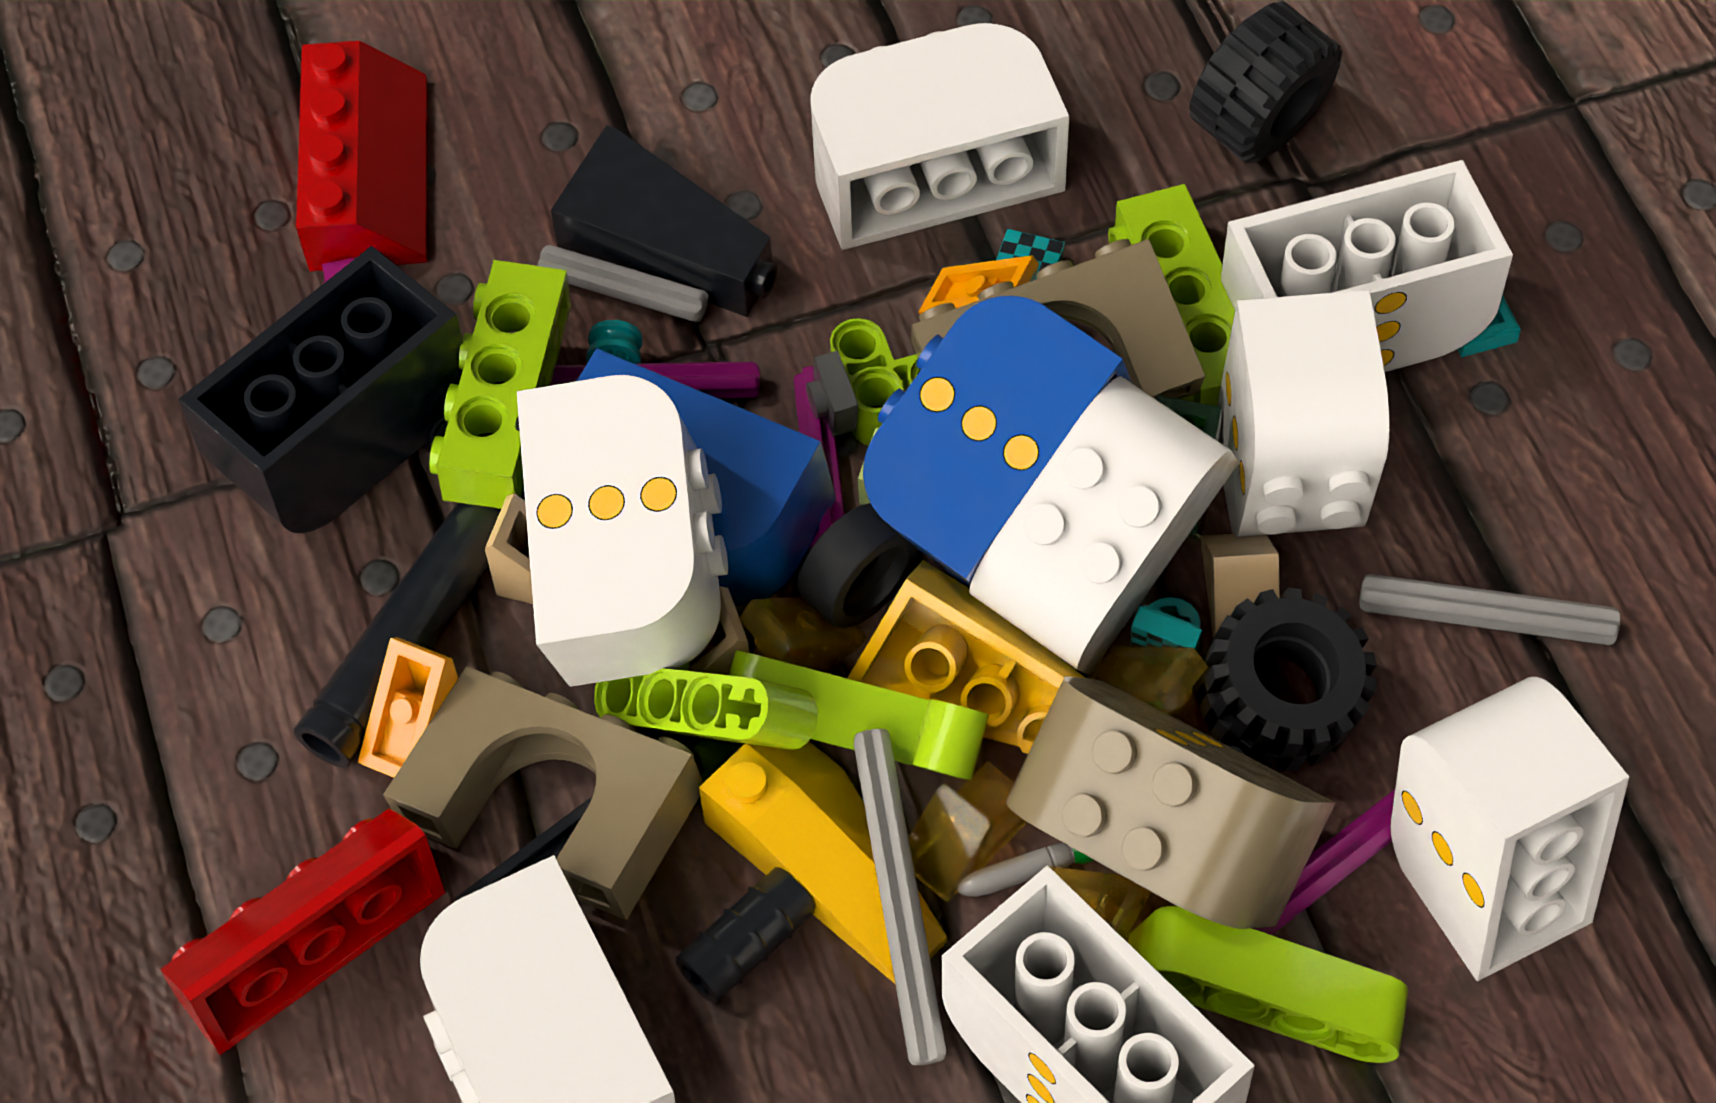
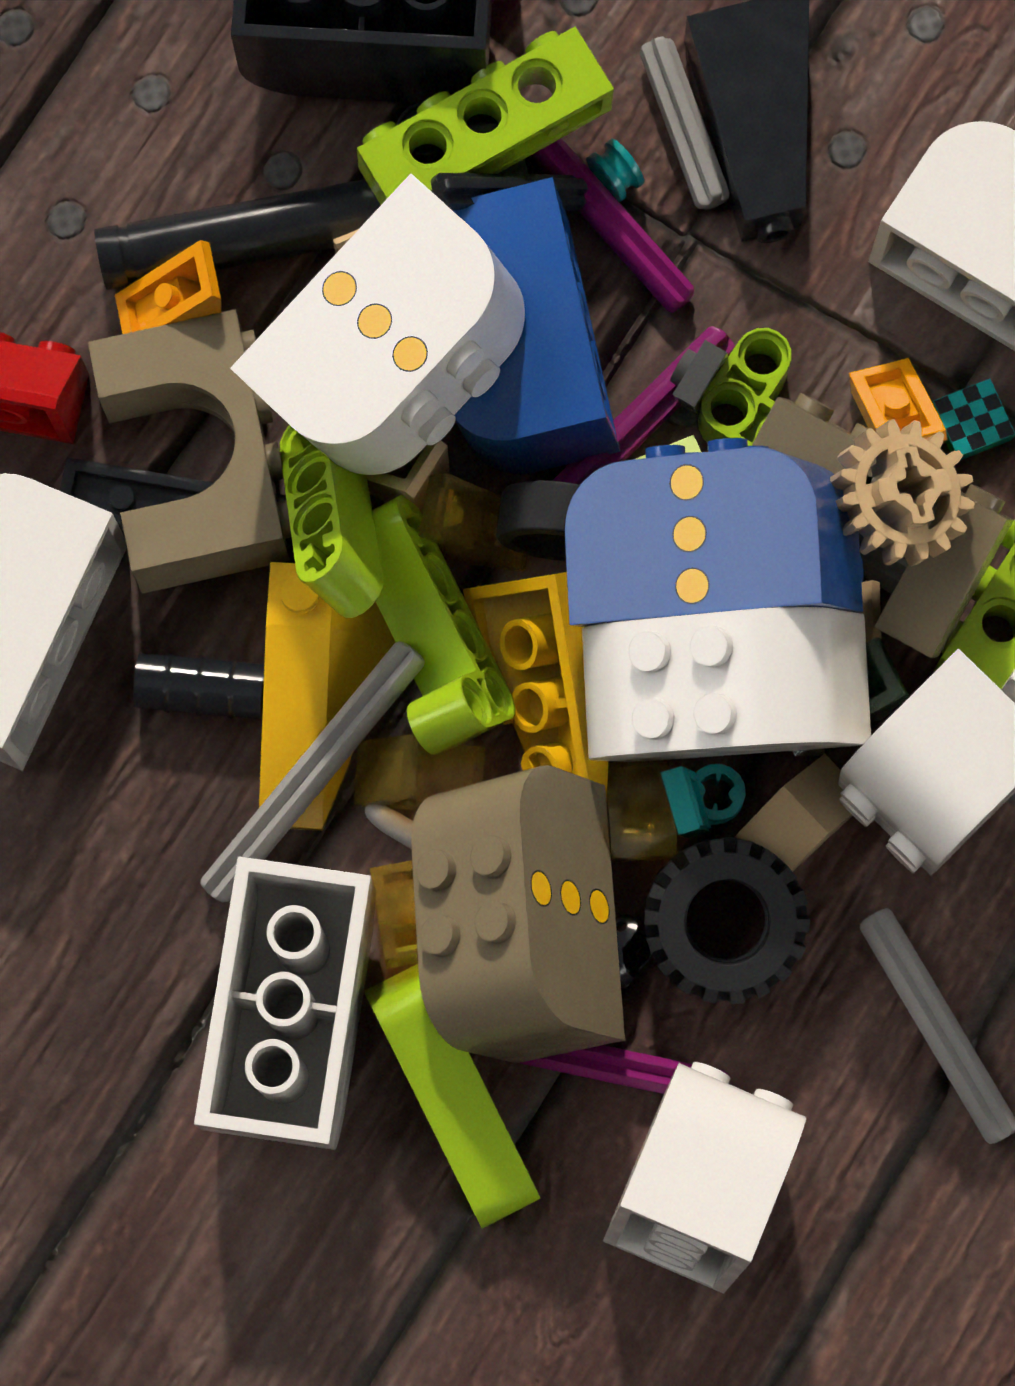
camera: 50 degrees right, 20 degrees up
none -> tan gear [830,419,975,566]

